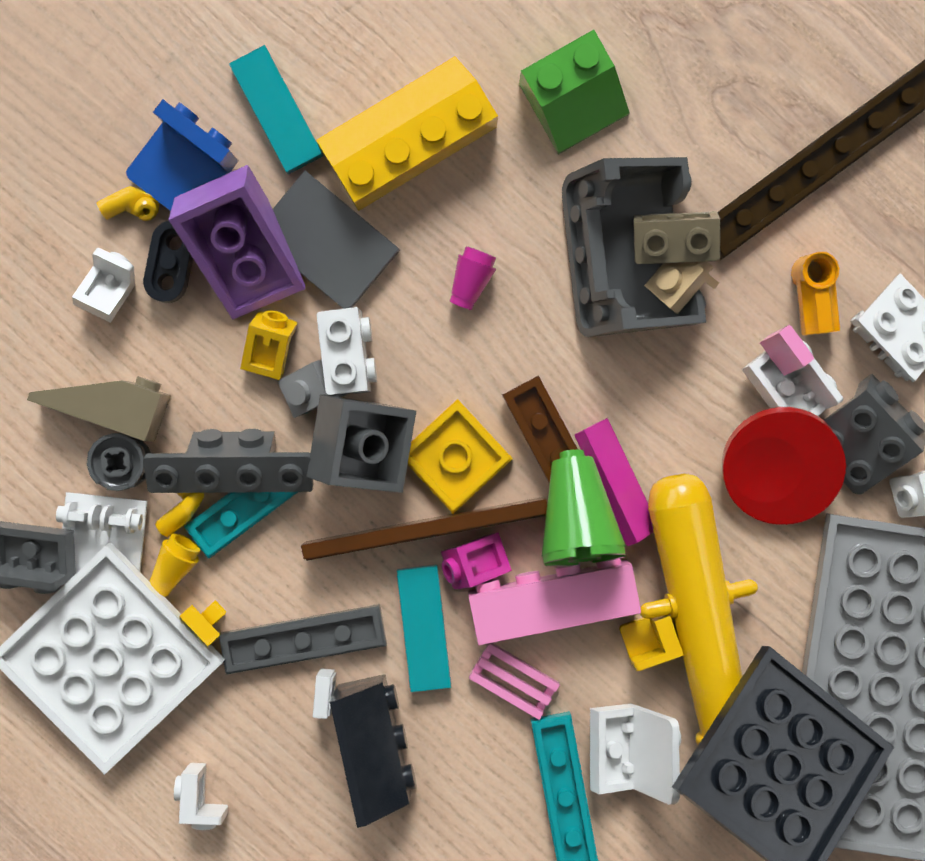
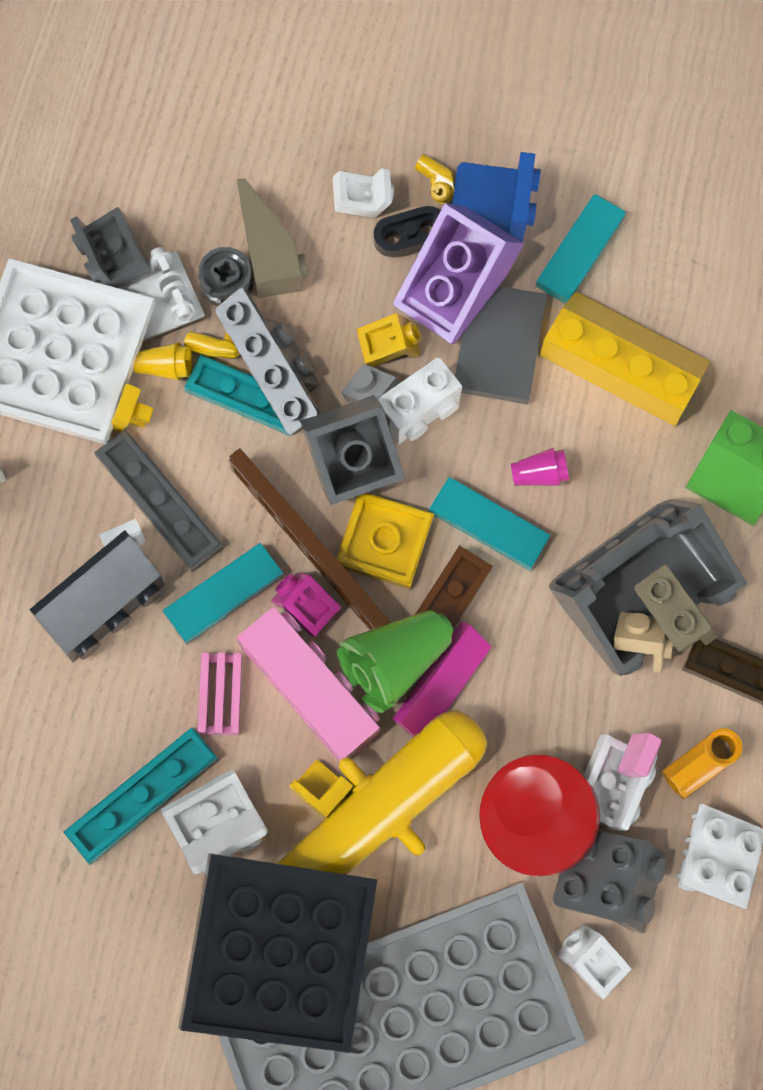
camera: 55 degrees right, 15 degrees down
none -> teal tile [429,477,551,571]

